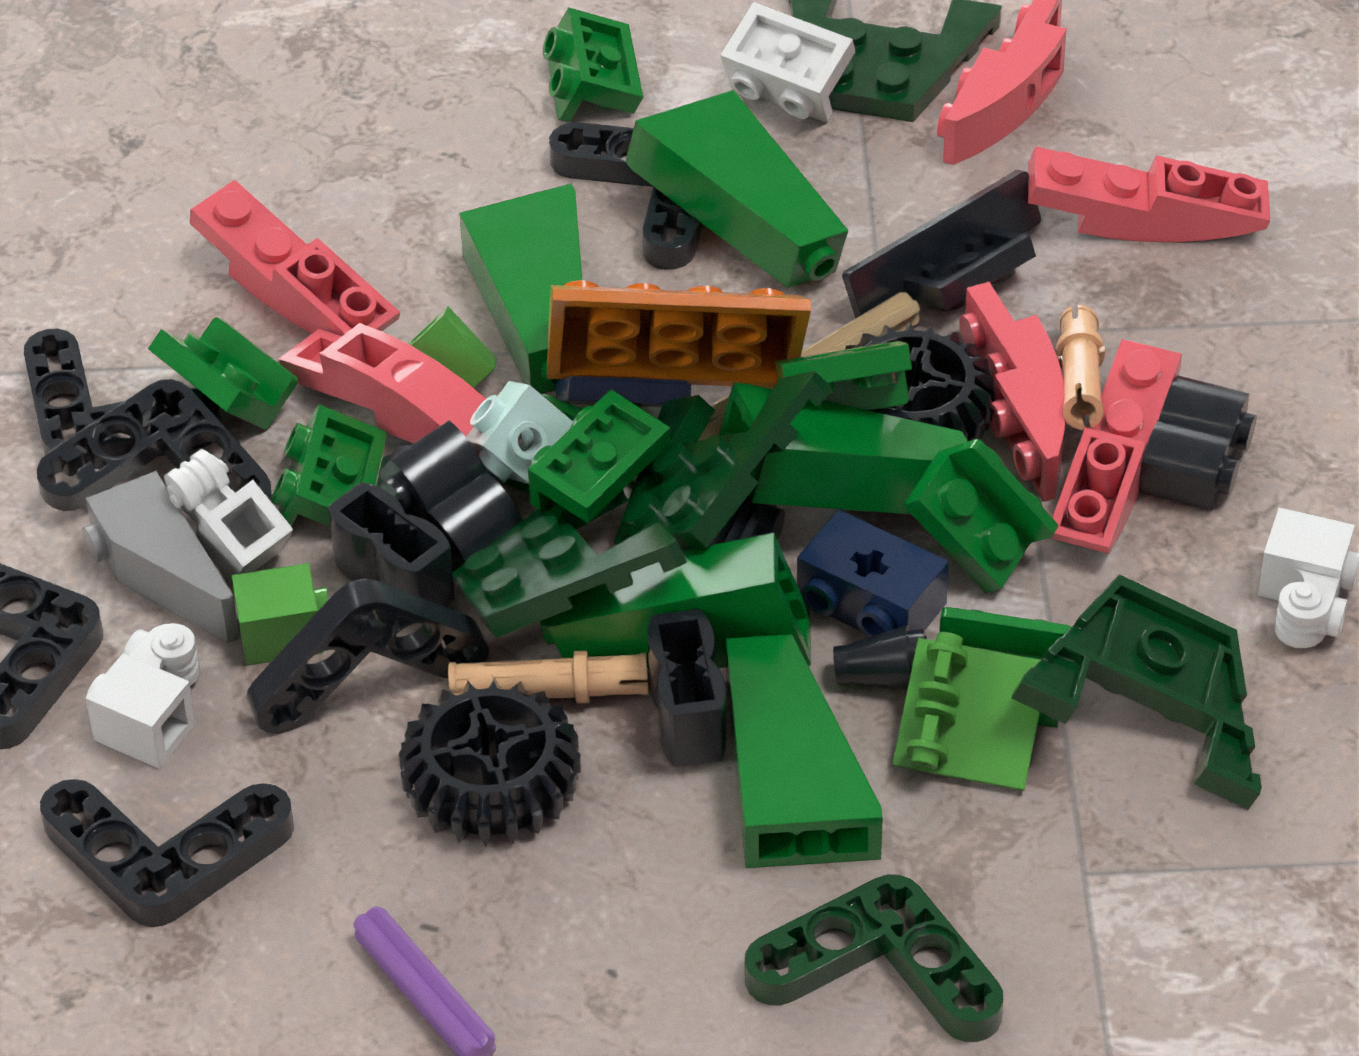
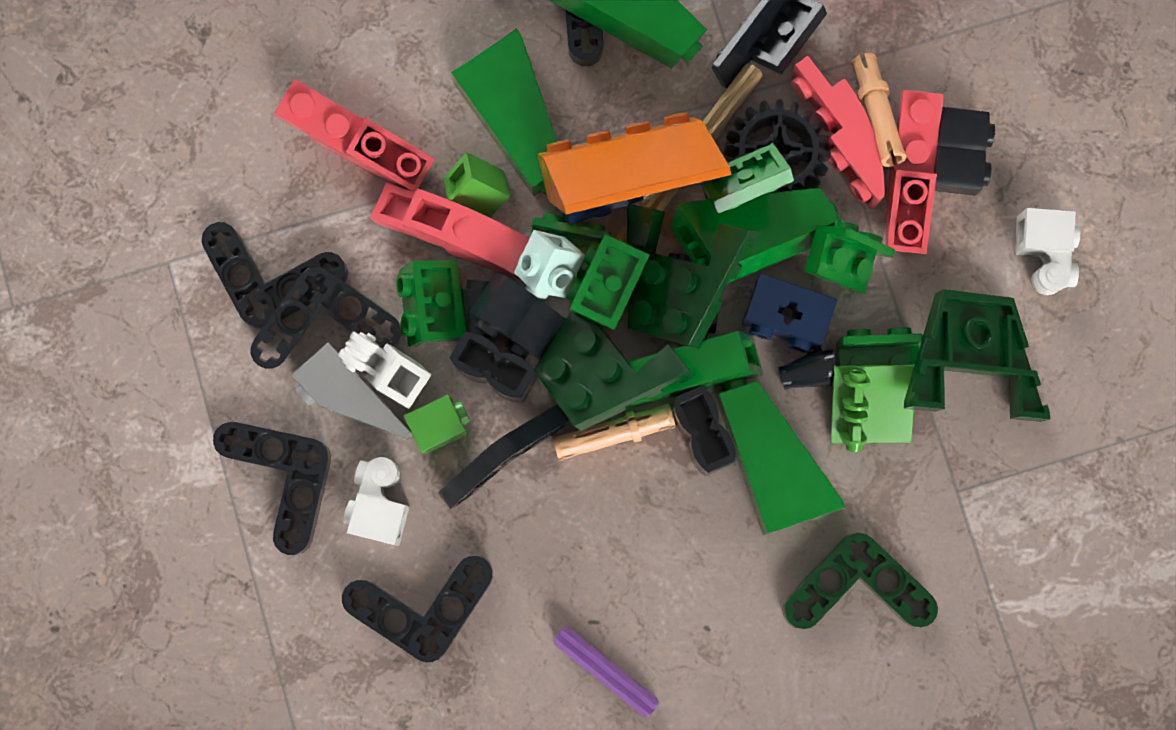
camera: 15 degrees left, 35 degrees up
green bracket [148,317,298,430] -> none
black gear [399,677,581,847] -> none

